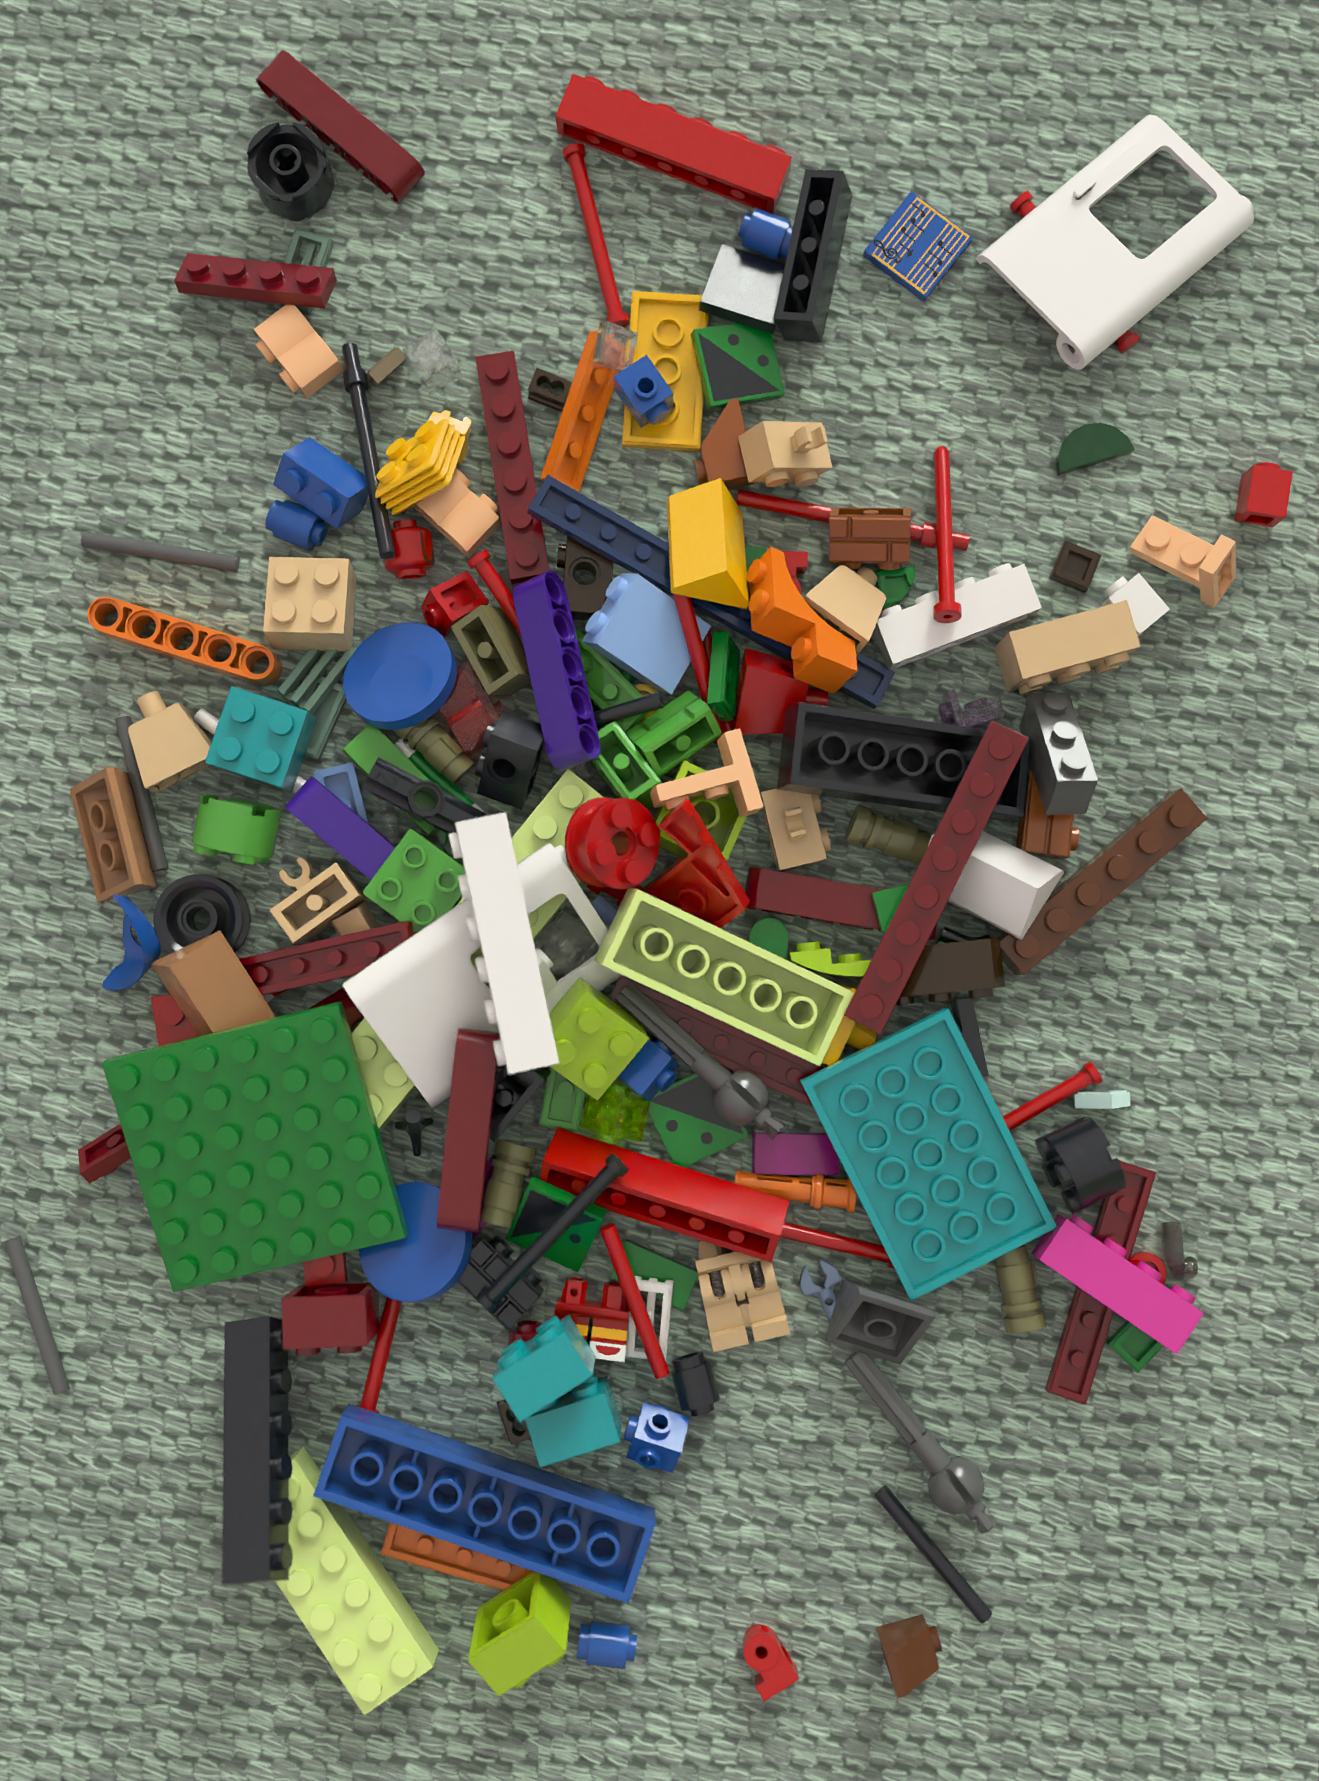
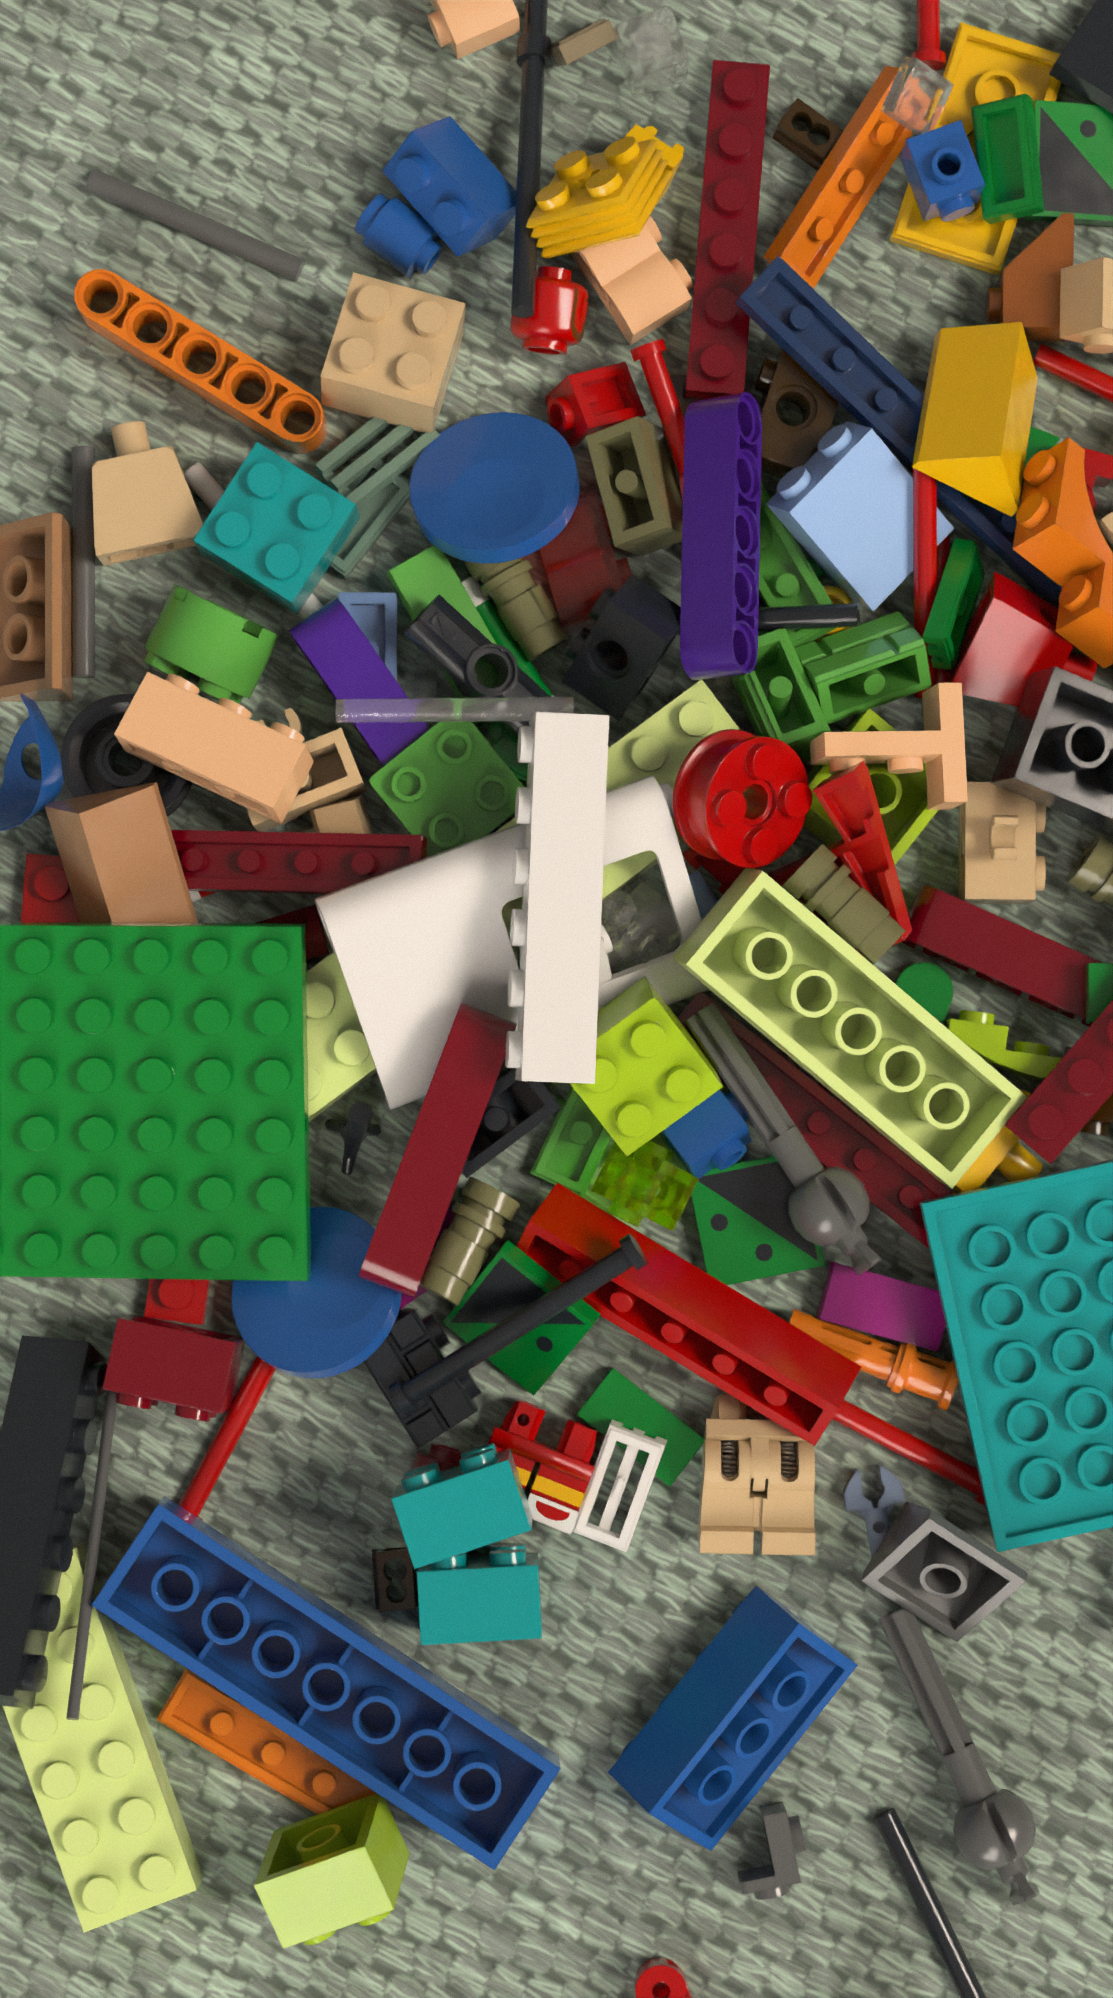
camera: 10 degrees right, 0 degrees up
blue brick [577,1621,637,1669] -> none
red bar [599,1223,670,1379] -> none
blue brick [623,1402,690,1473] -> none
black brick [671,1351,720,1416] -> none
none -> dark grey axle [66,1390,117,1720]
none -> light nougat brick [114,672,314,824]
none -> clear bar [336,697,574,723]
none -> blue slope [608,1586,858,1851]
none -> dark grey bracket [737,1801,806,1900]
none -> olive axle [782,844,906,965]
none -> green tile [971,94,1045,224]

